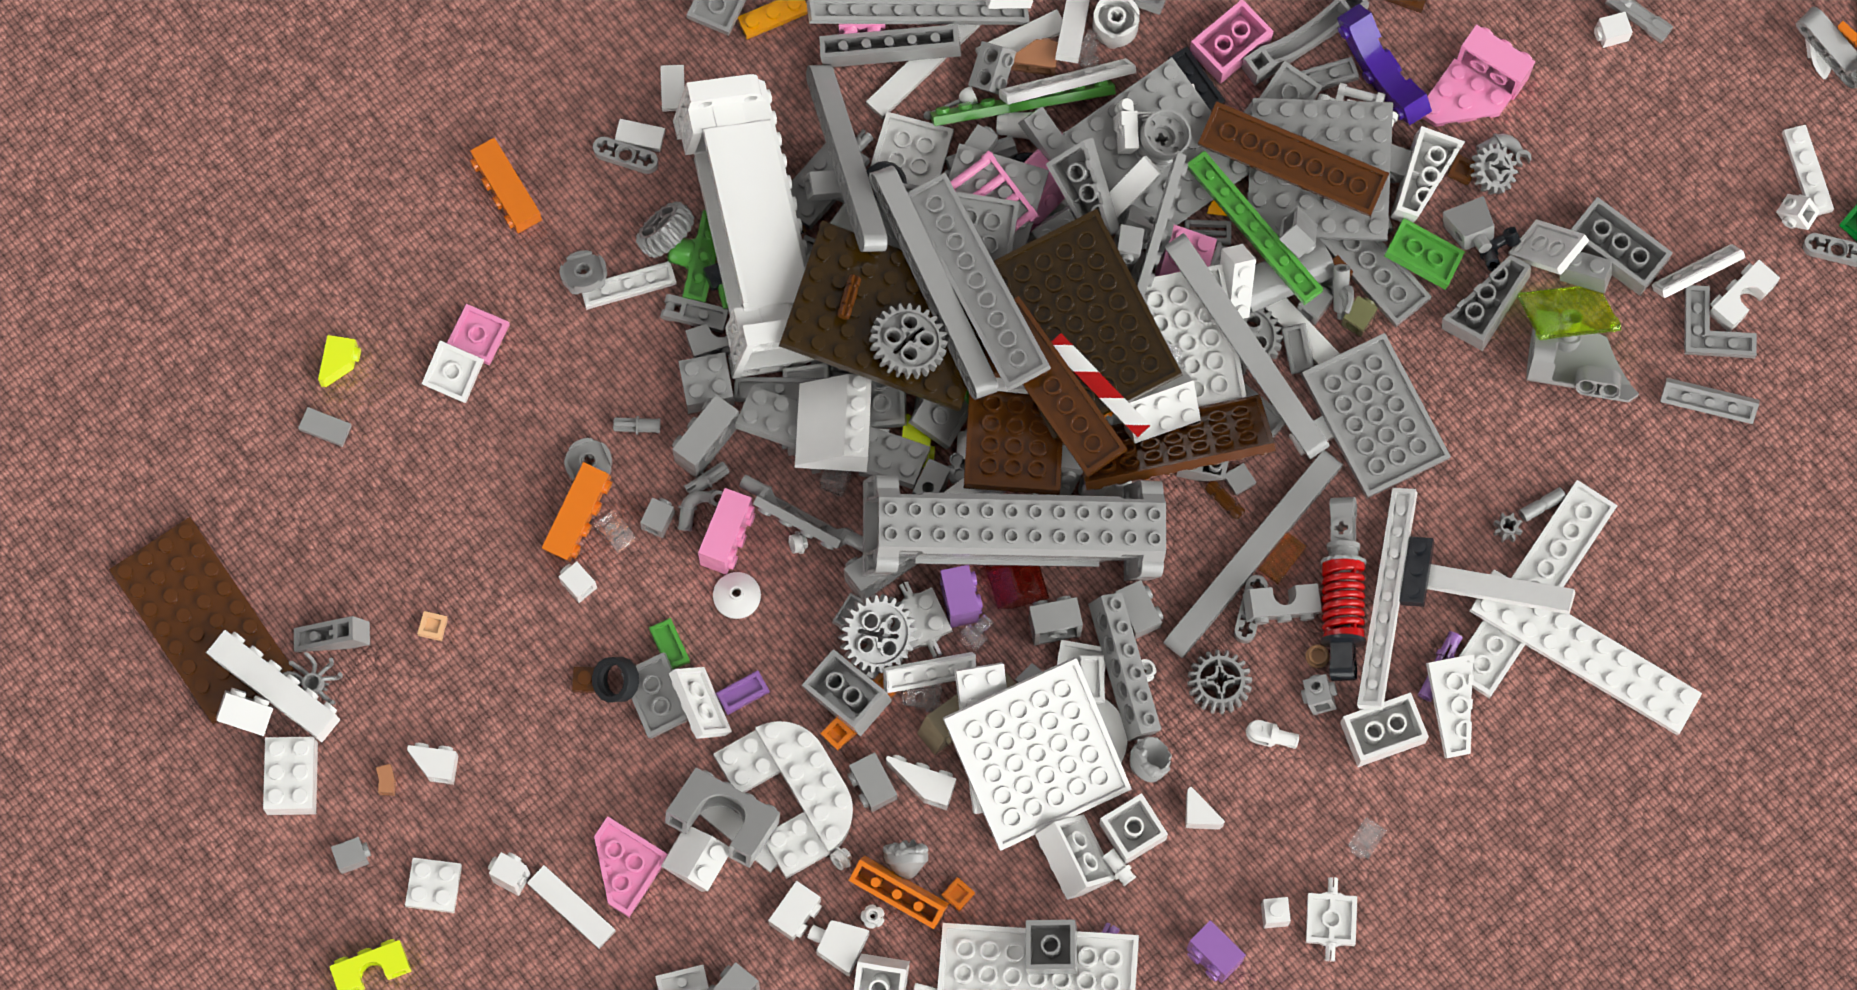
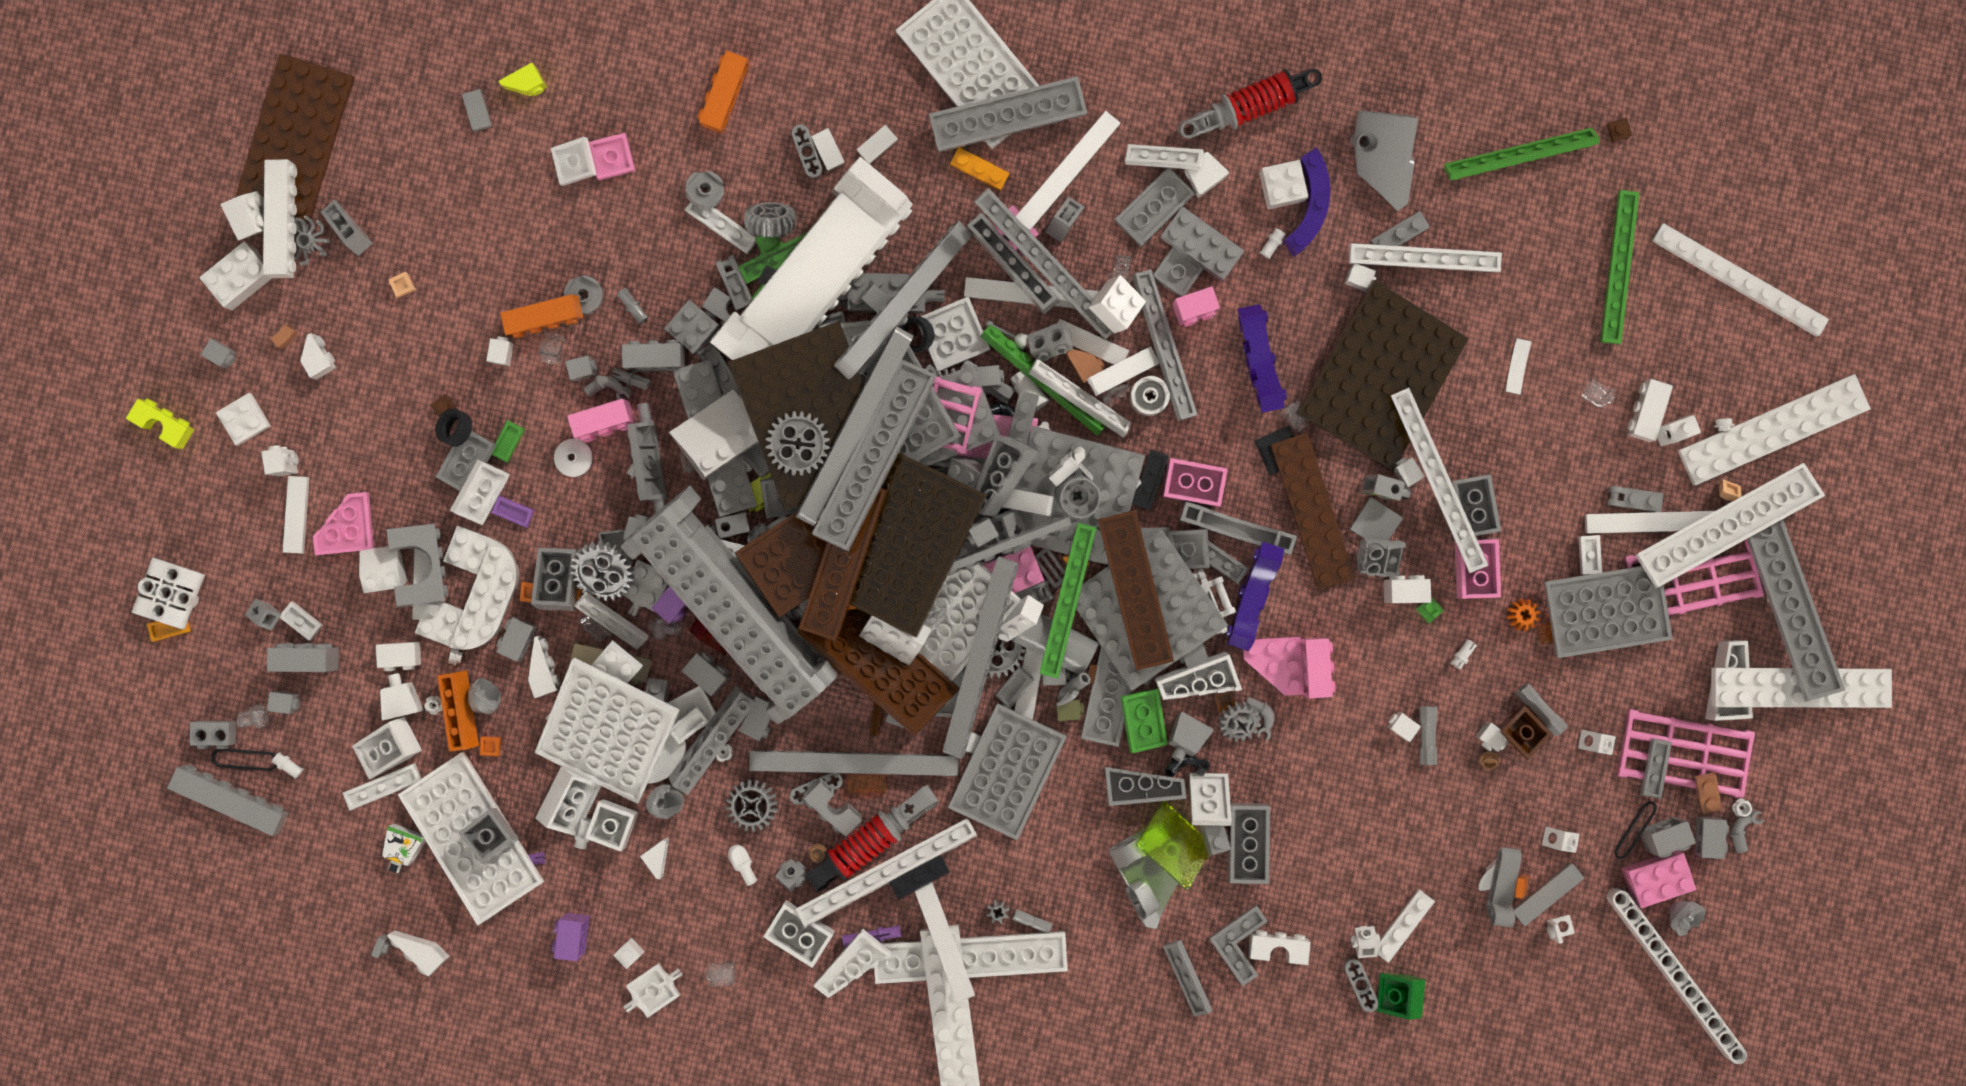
camera: 55 degrees right, 15 degrees up
reddish brown axle [837,274,861,320] -> none
sticker [1052,333,1151,438] -> none
light grey brick [1279,206,1318,258] -> none
white tile [1652,244,1745,298] -> none

